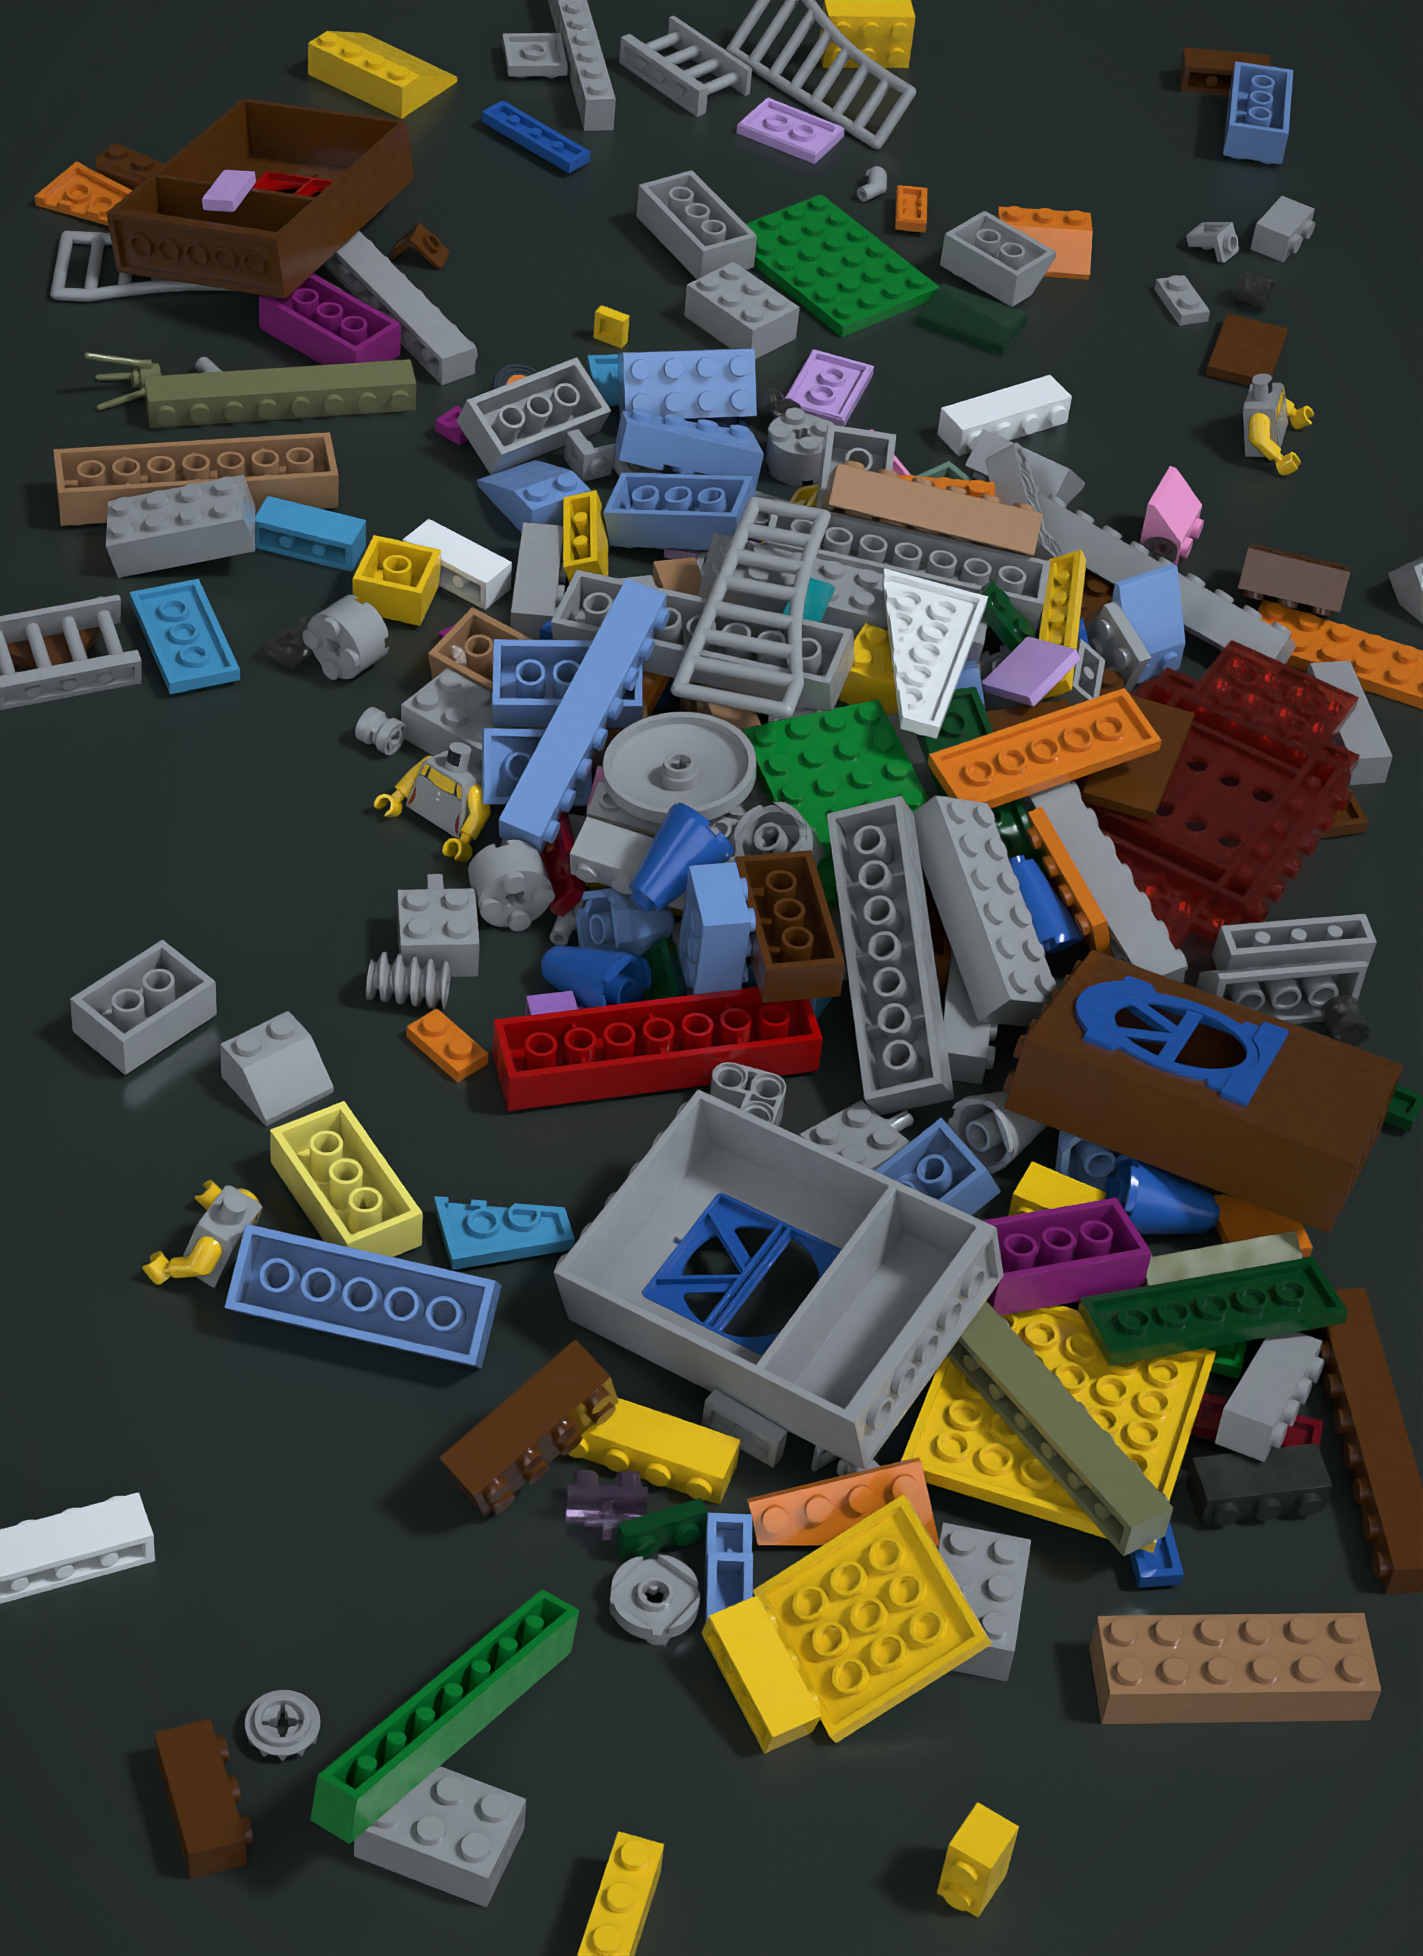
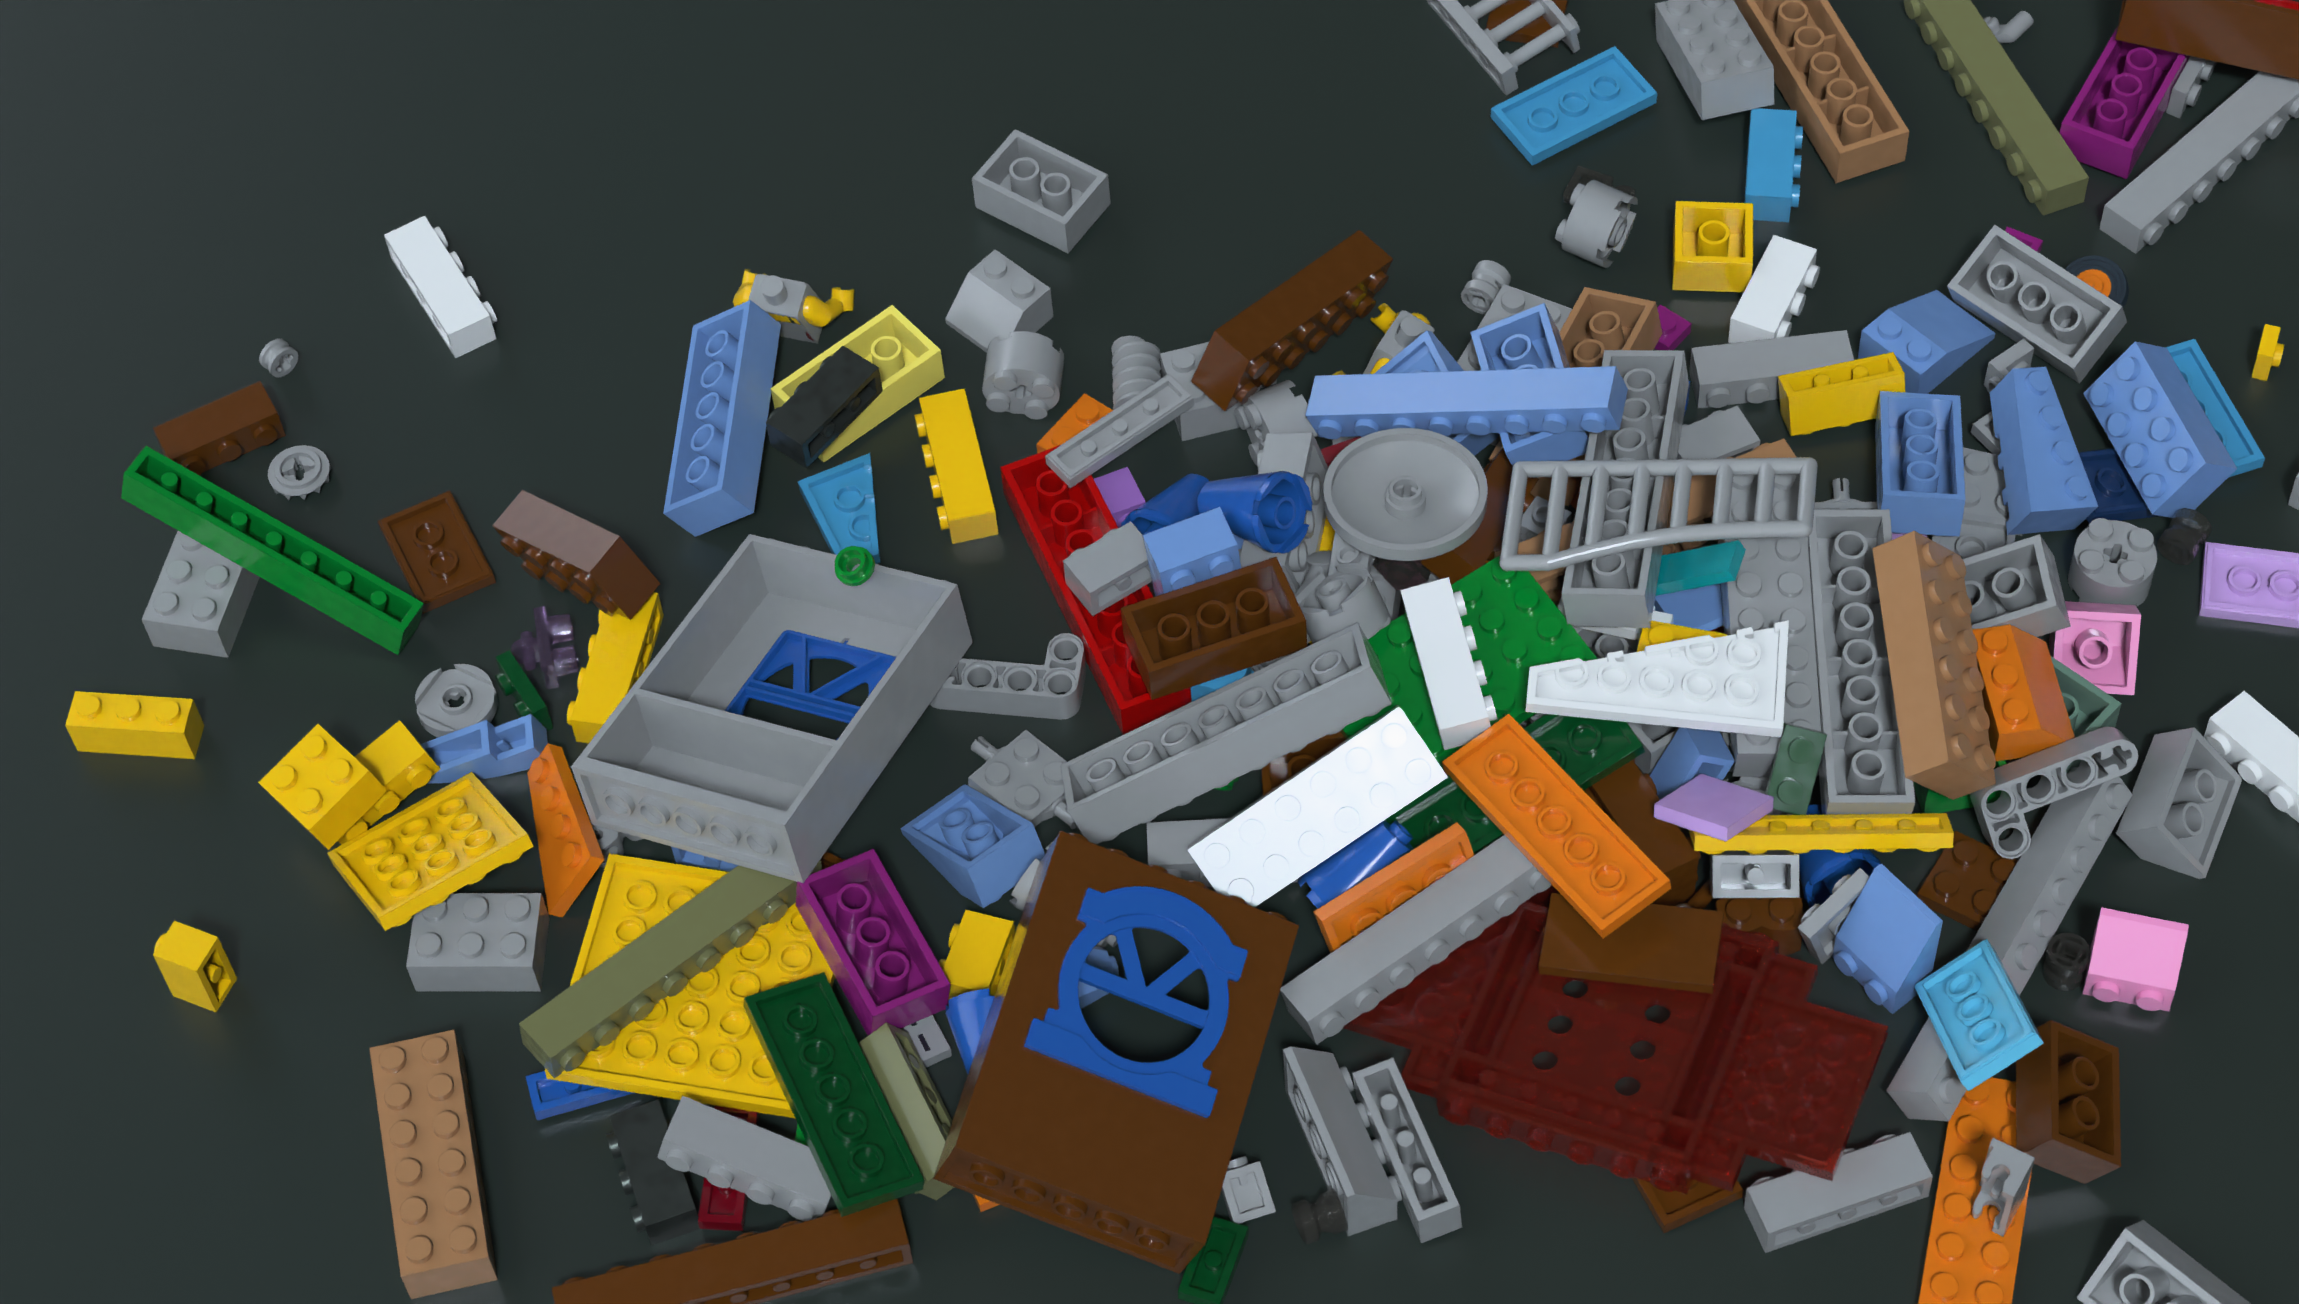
camera: 90 degrees right, 10 degrees up
none -> yellow brick [258,724,388,850]
none -> light grey bush [259,338,299,377]
none -> reddish brown tile [377,490,496,614]
none -> pearl dark grey brick [766,346,883,468]
none -> green plate [835,546,875,586]
none -> yellow brick [914,388,998,544]
none -> light grey brick [982,331,1064,420]
none -> light grey tile [1045,373,1195,488]
none -> light grey brick [1063,521,1152,616]
none -> reddish brown brick [1191,229,1393,411]
none -> white brick [1400,577,1497,750]
none -> medium azure tile [1914,939,2044,1092]
none -> light grey hinge [1972,1138,2035,1237]

